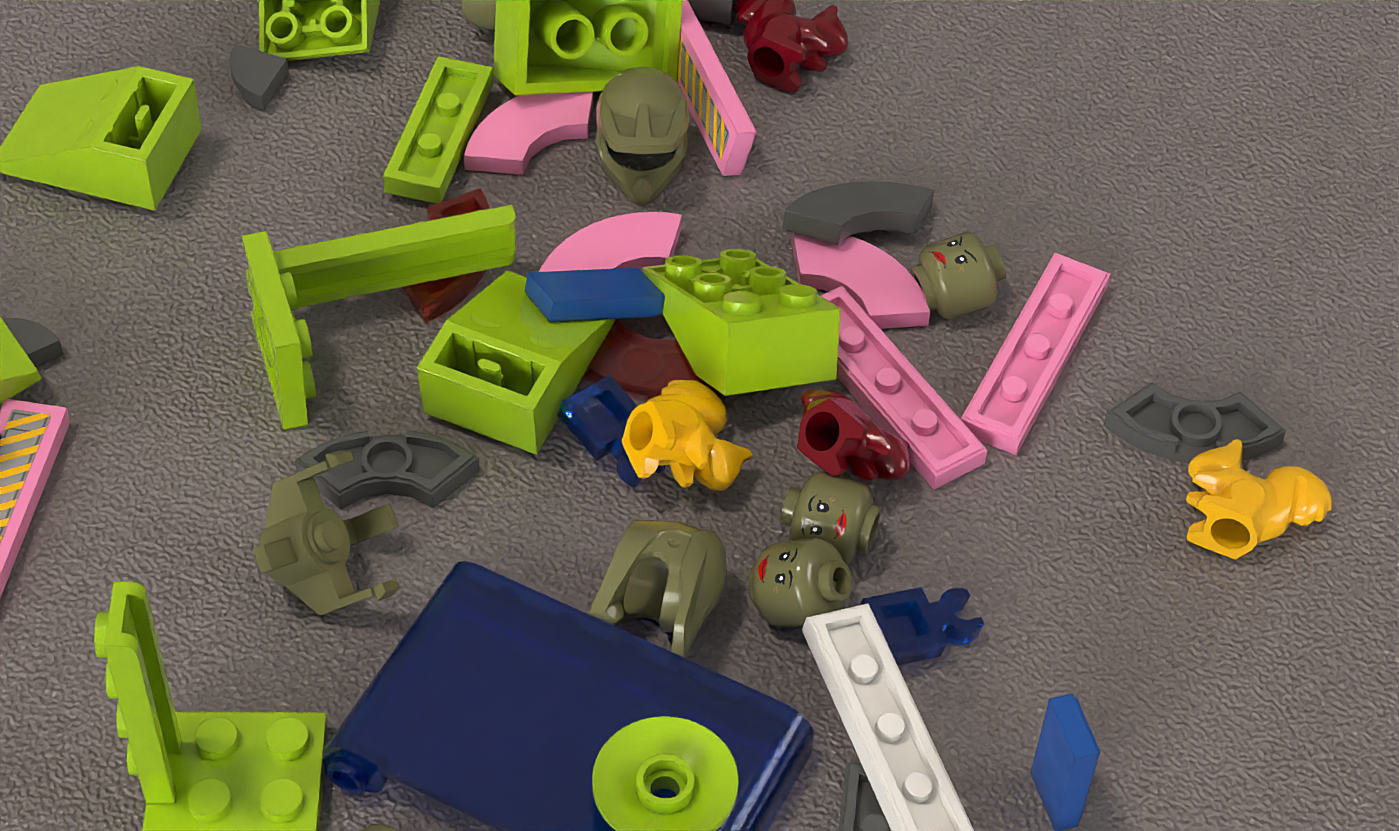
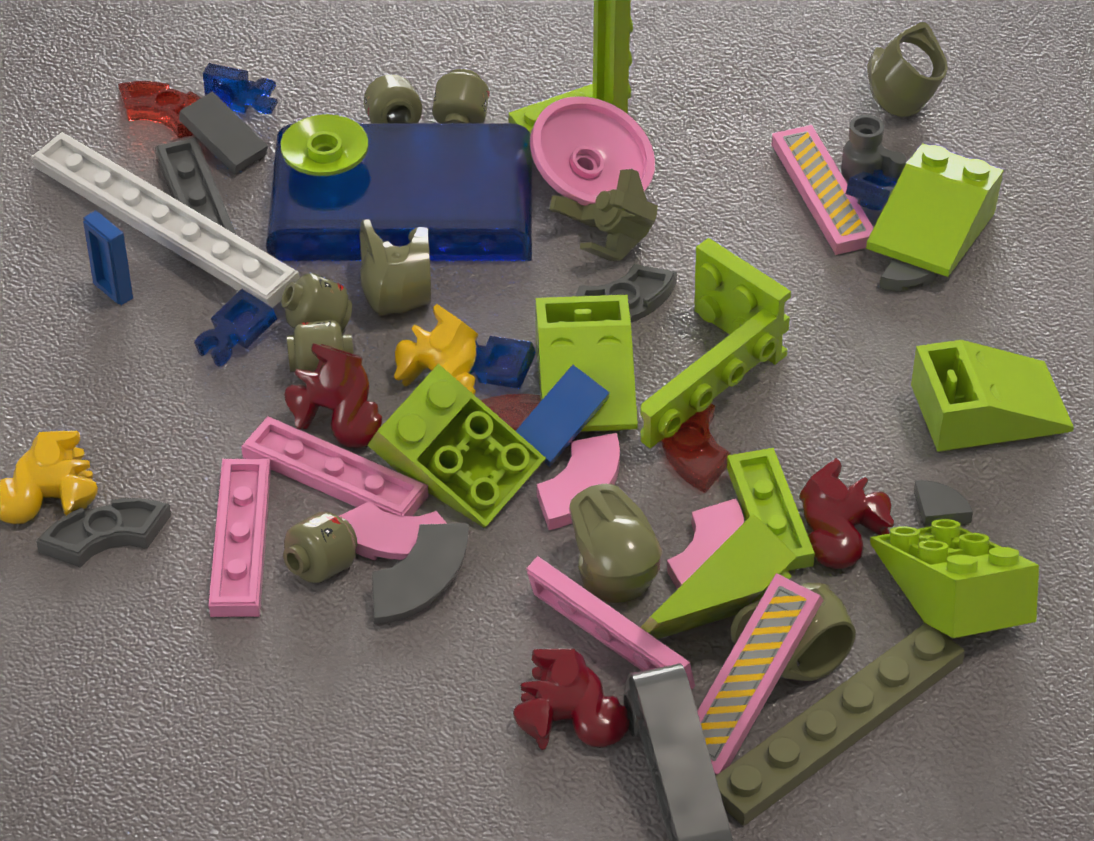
camera: 155 degrees right, 5 degrees down
none -> bright pink dish [530,97,655,206]
none -> dark red animal [799,458,894,570]

